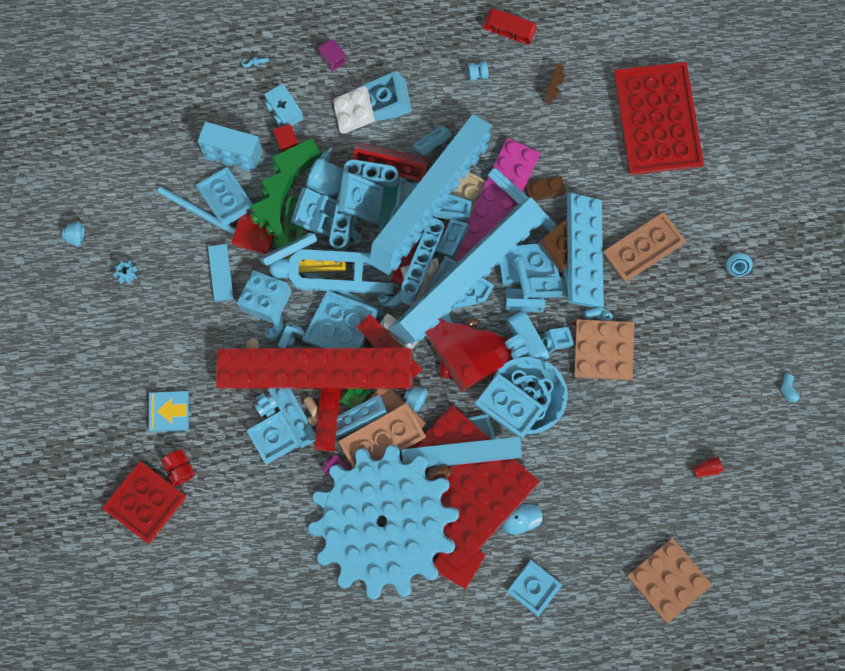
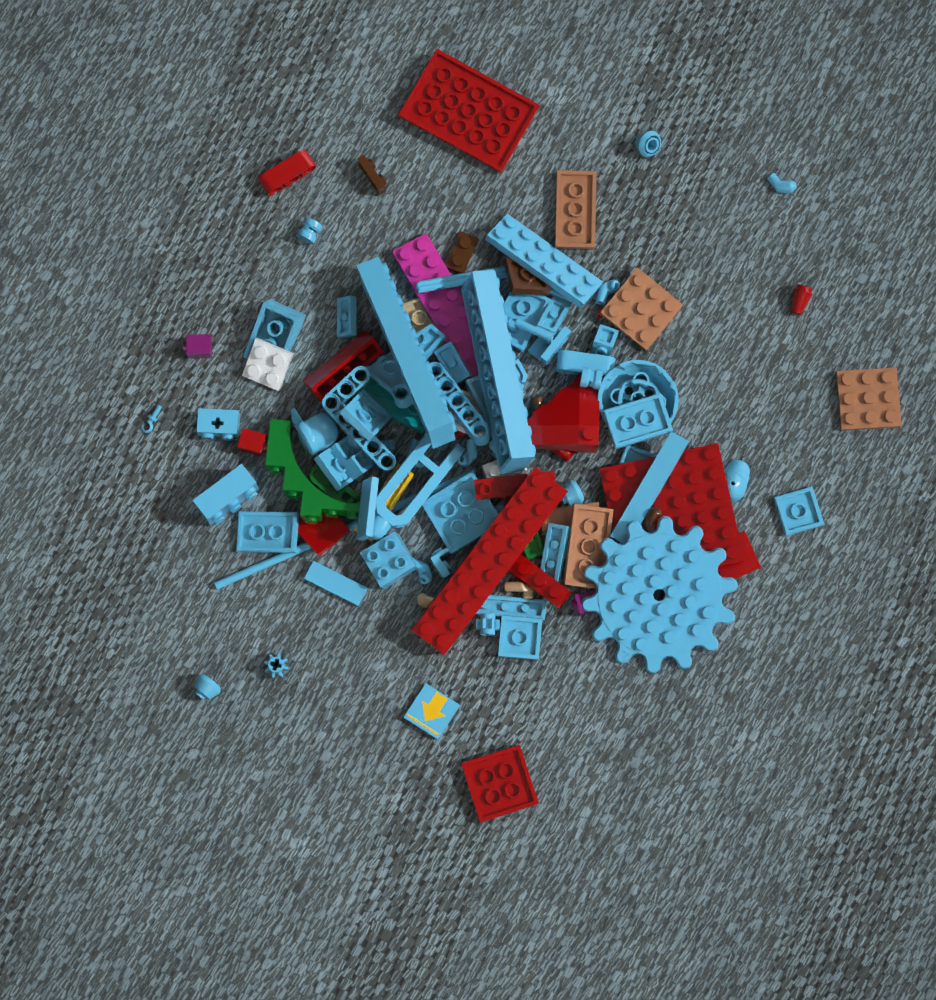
camera: 55 degrees left, 5 degrees up
red wheel [161,449,196,486] -> none

